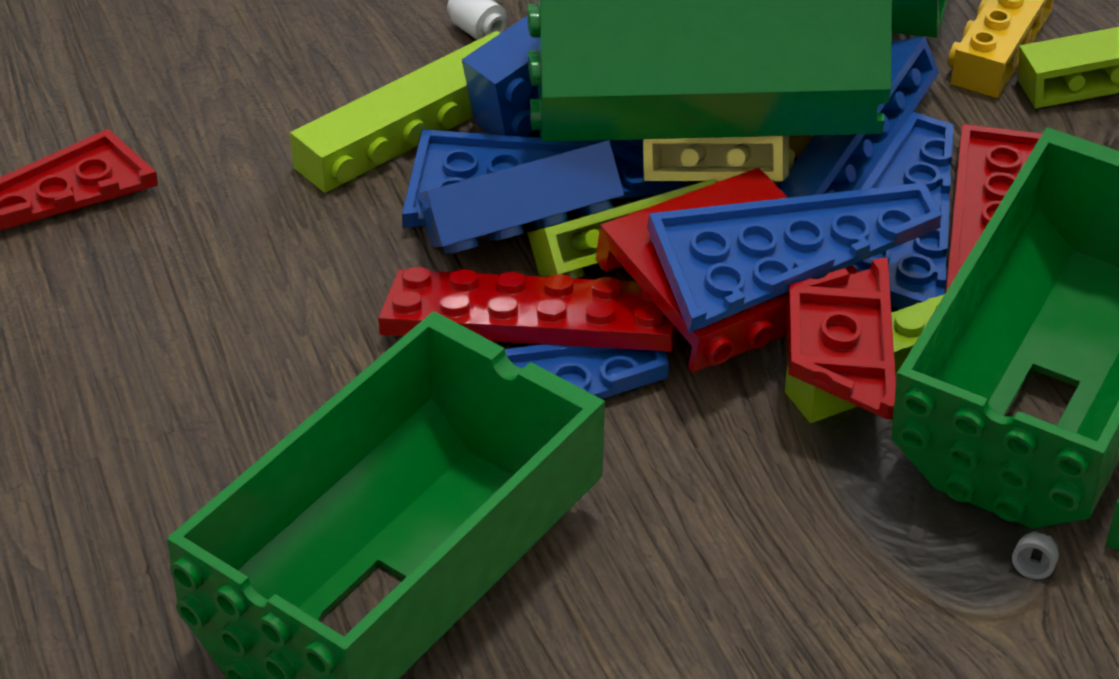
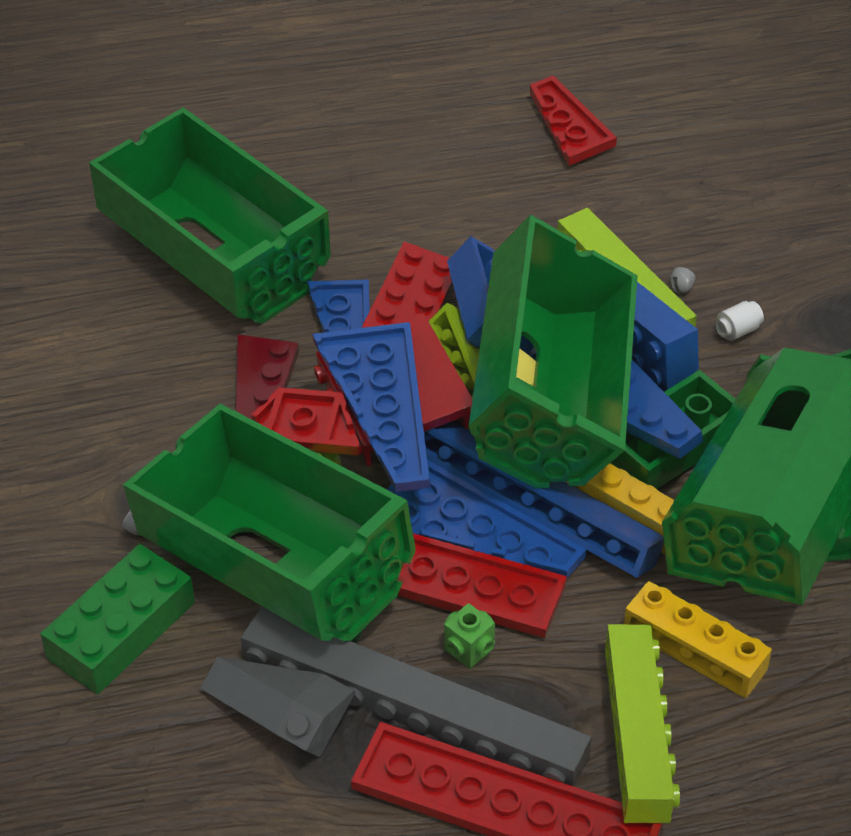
camera: 100 degrees right, 5 degrees up
none -> dark red wing [236,334,299,420]
none -> light grey hinge [669,267,696,294]

